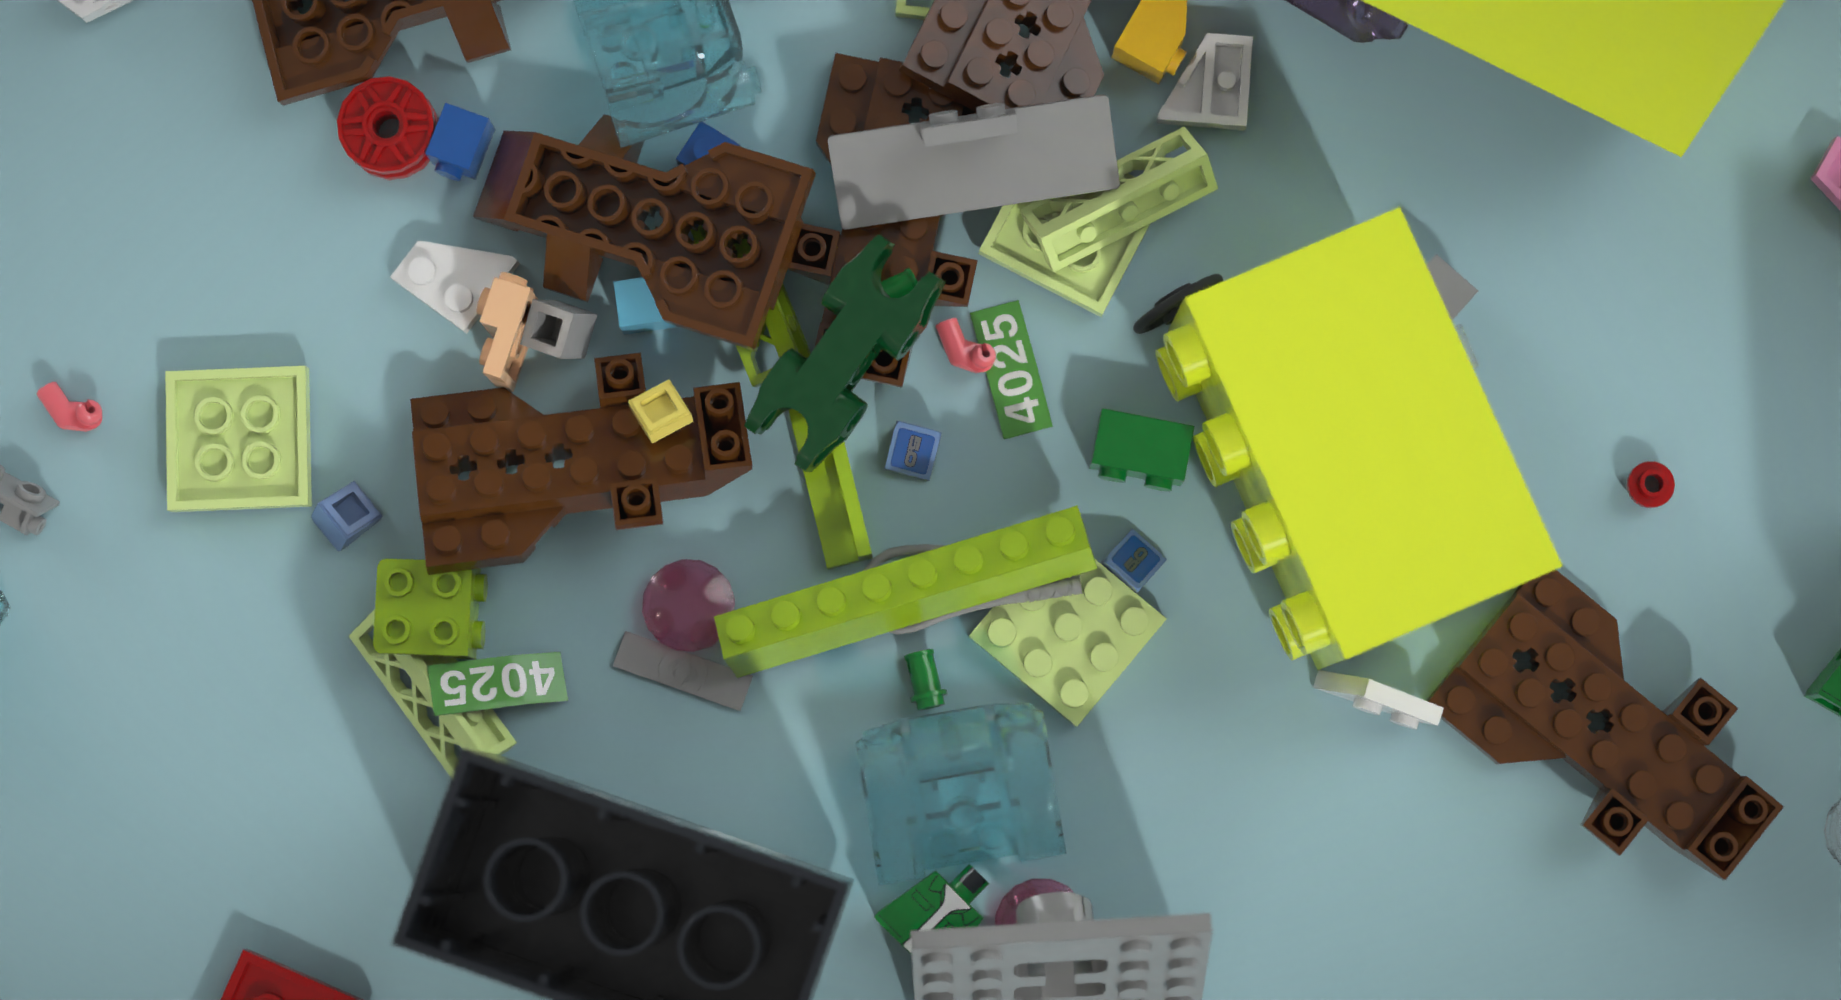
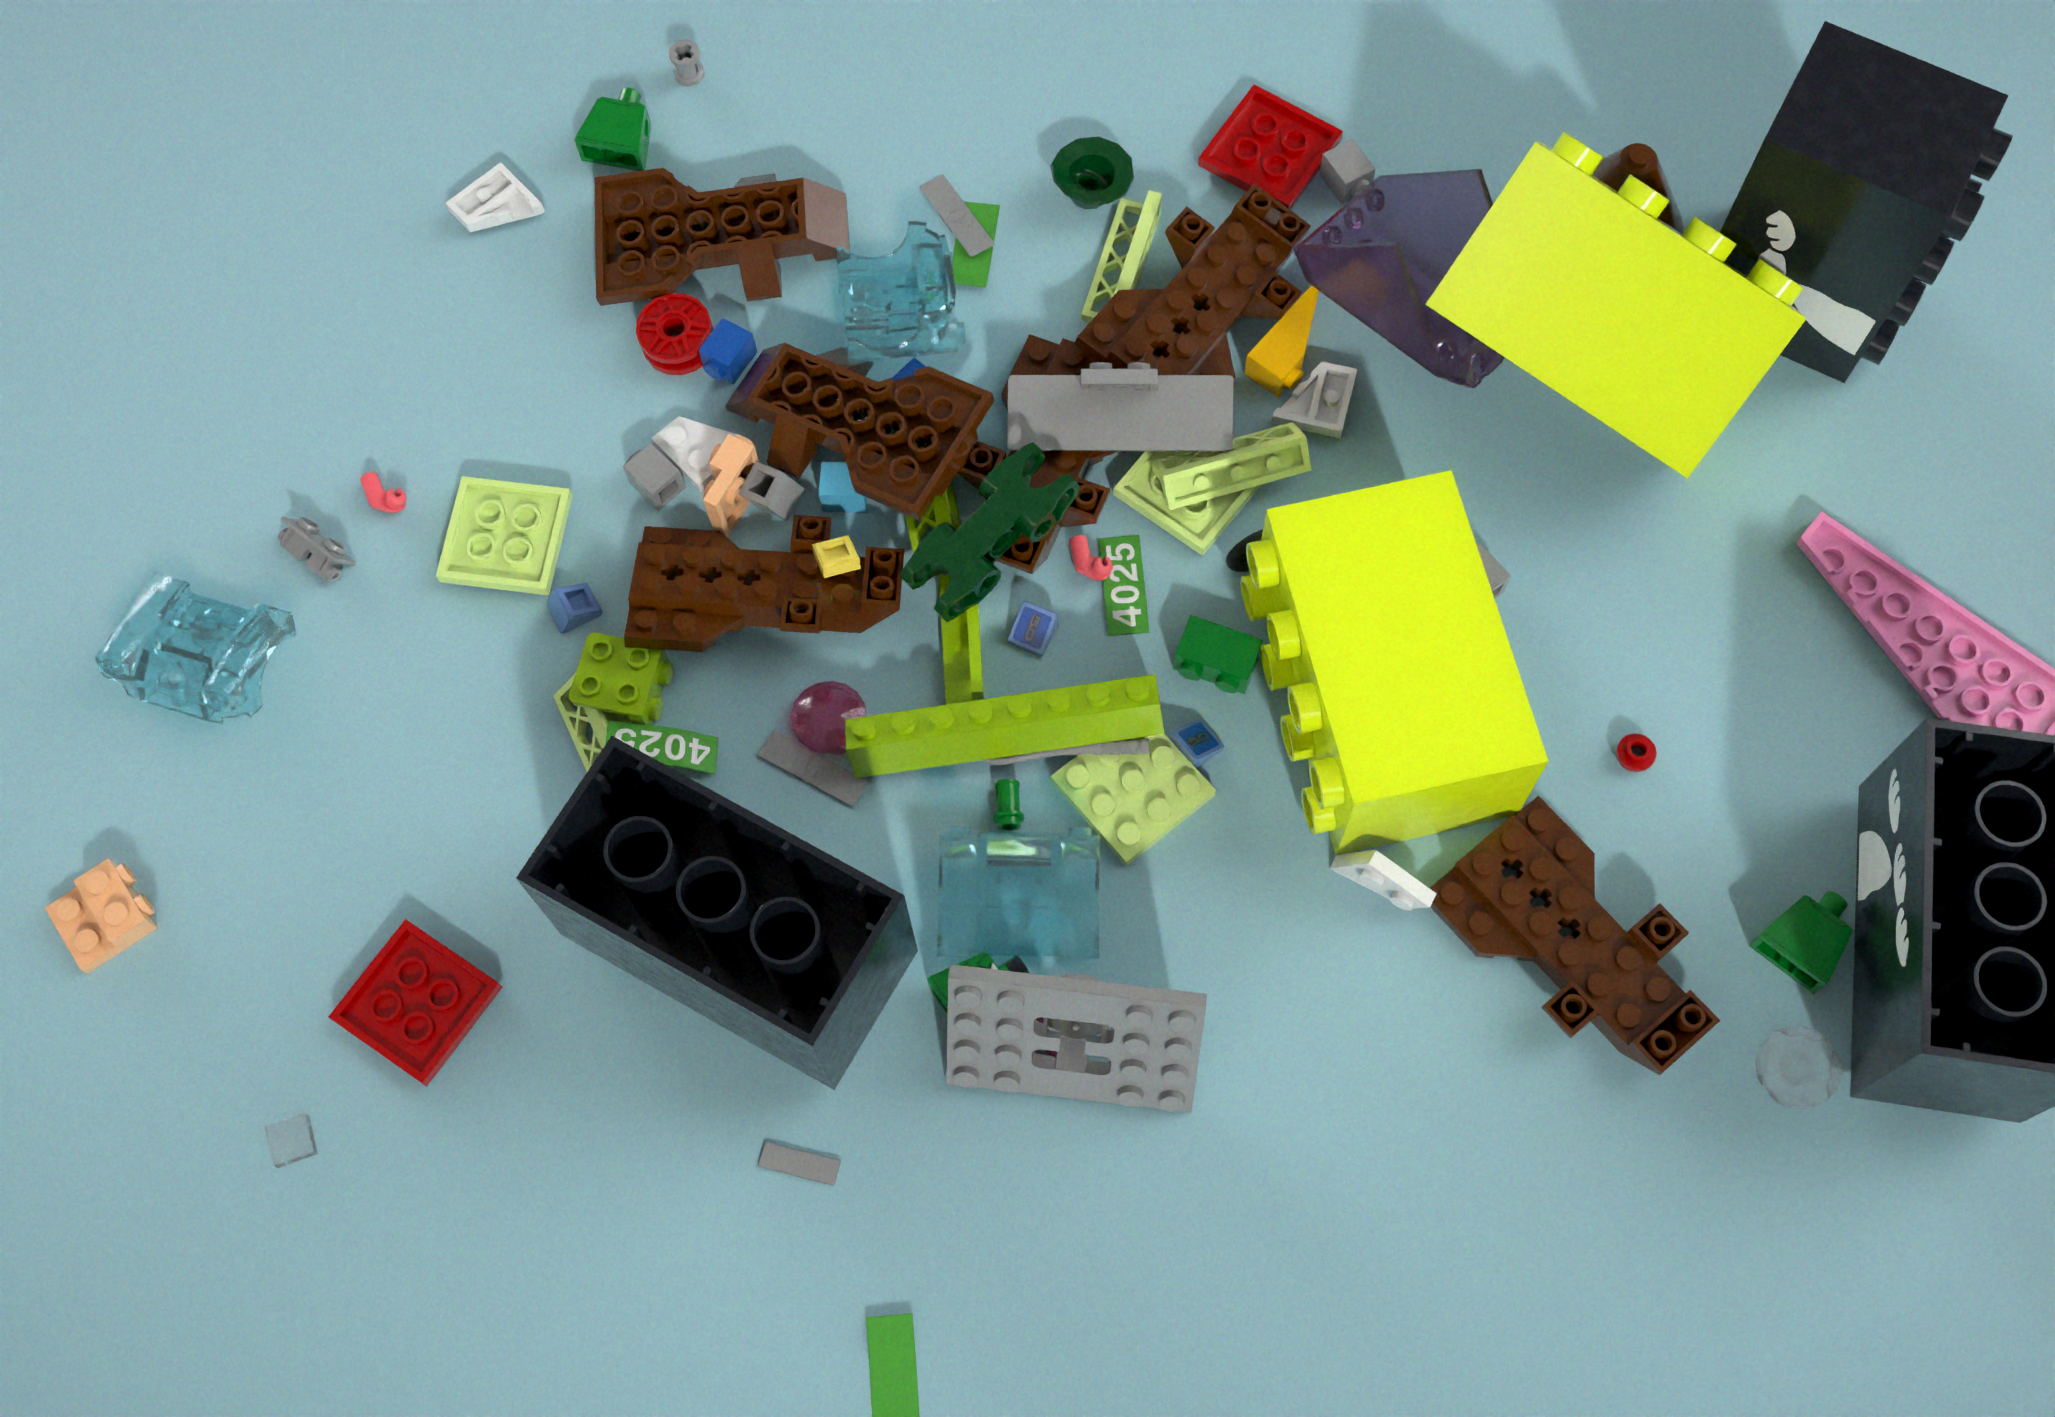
camera: 15 degrees right, 15 degrees down
none -> light grey brick [623,443,686,511]

